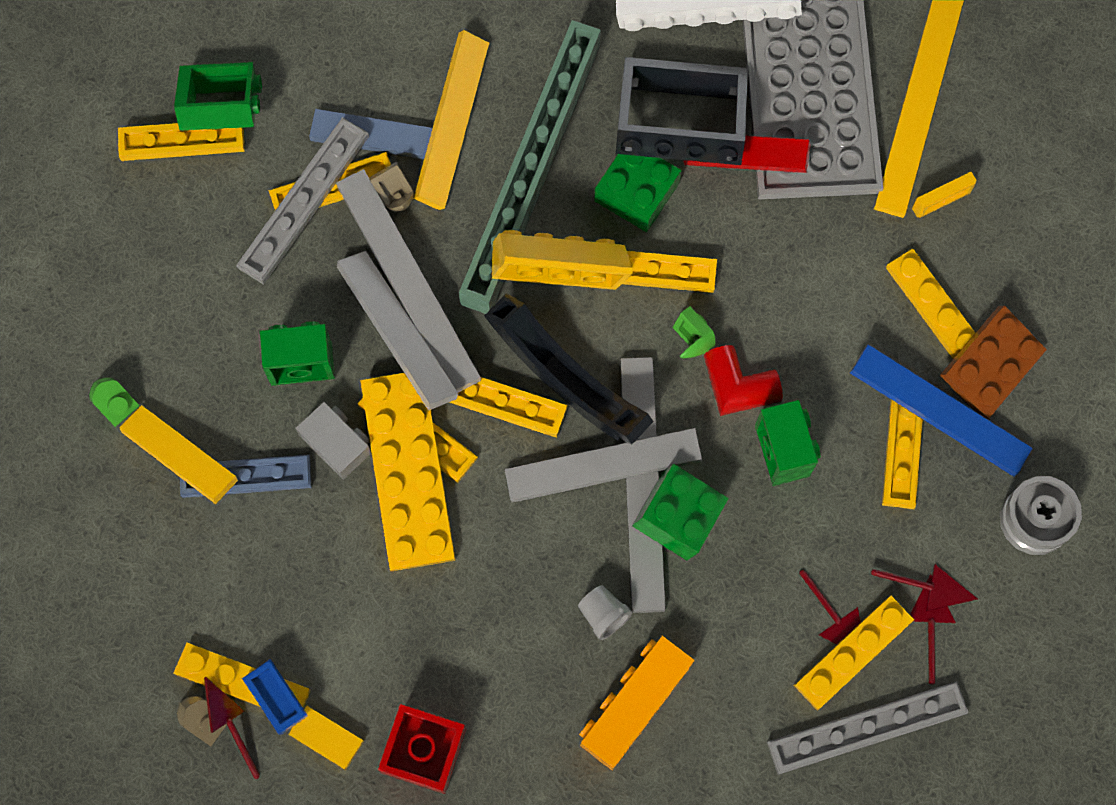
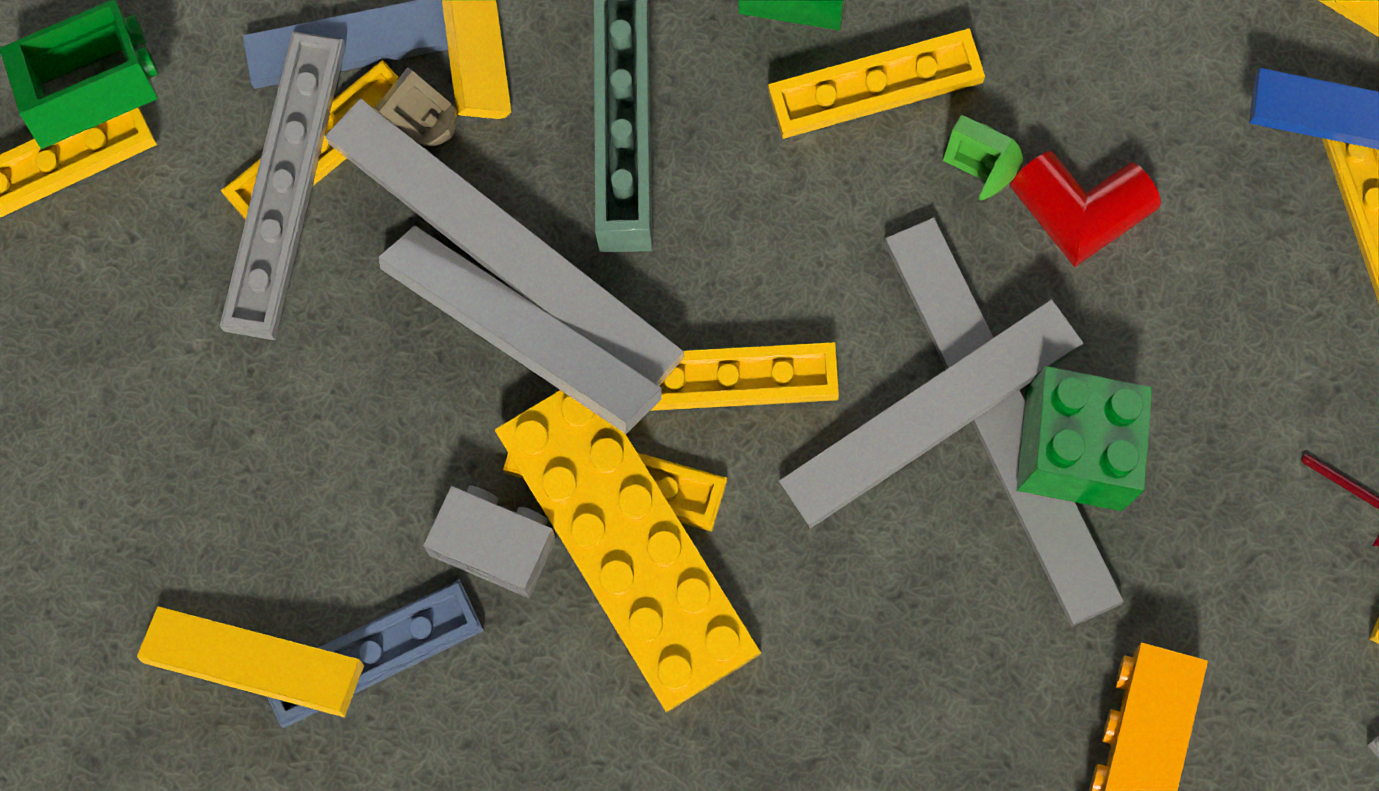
camera: 15 degrees left, 0 degrees up
bright green plate [89,377,140,427] -> none
green brick [260,321,335,386] -> none
black arch [484,294,654,445] -> none
yellow slope [492,230,633,290] -> none
light grey piece [578,585,632,640] -> none
green brick [755,400,821,486] -> none

